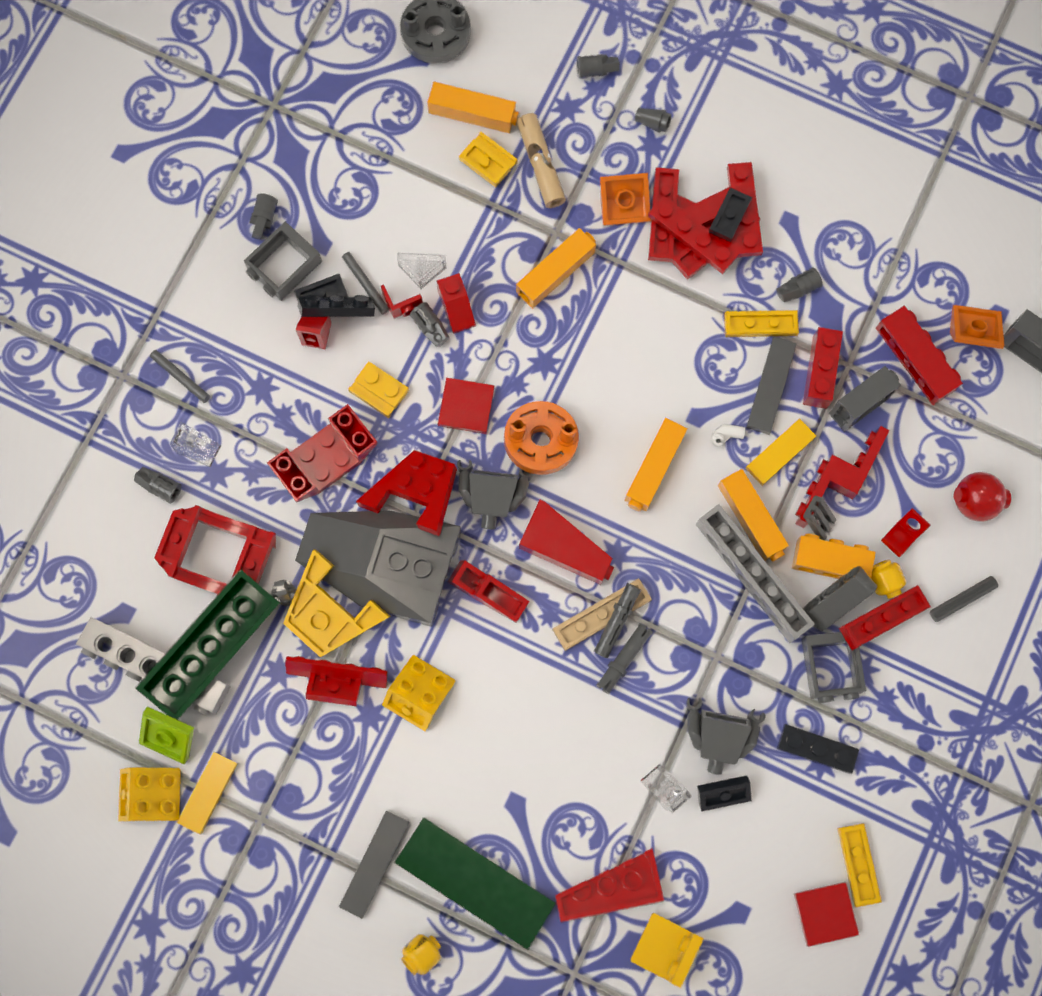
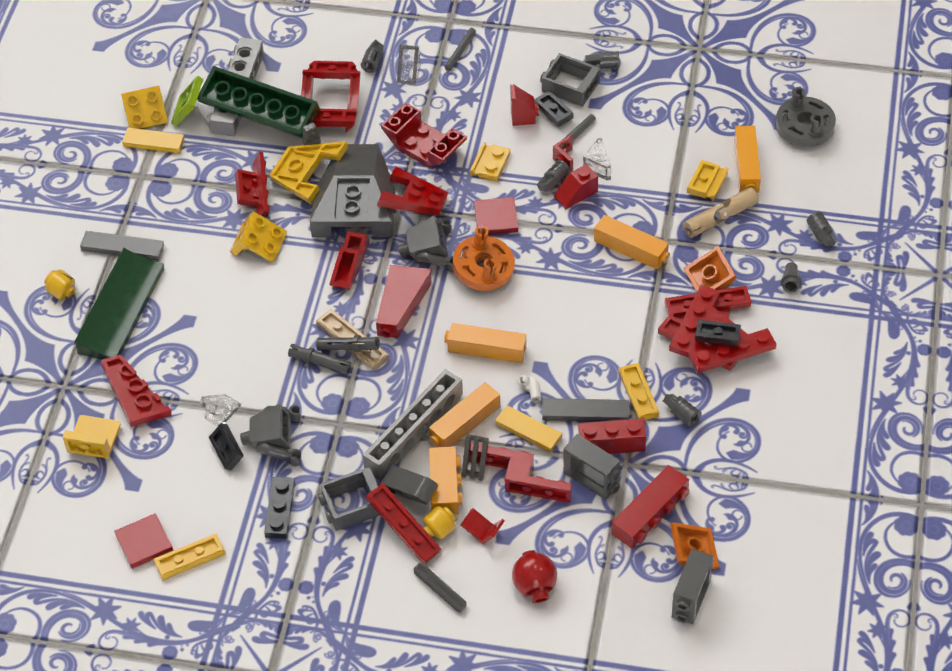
camera: 80 degrees right, 25 degrees down
black plate [297,295,375,317] -> none

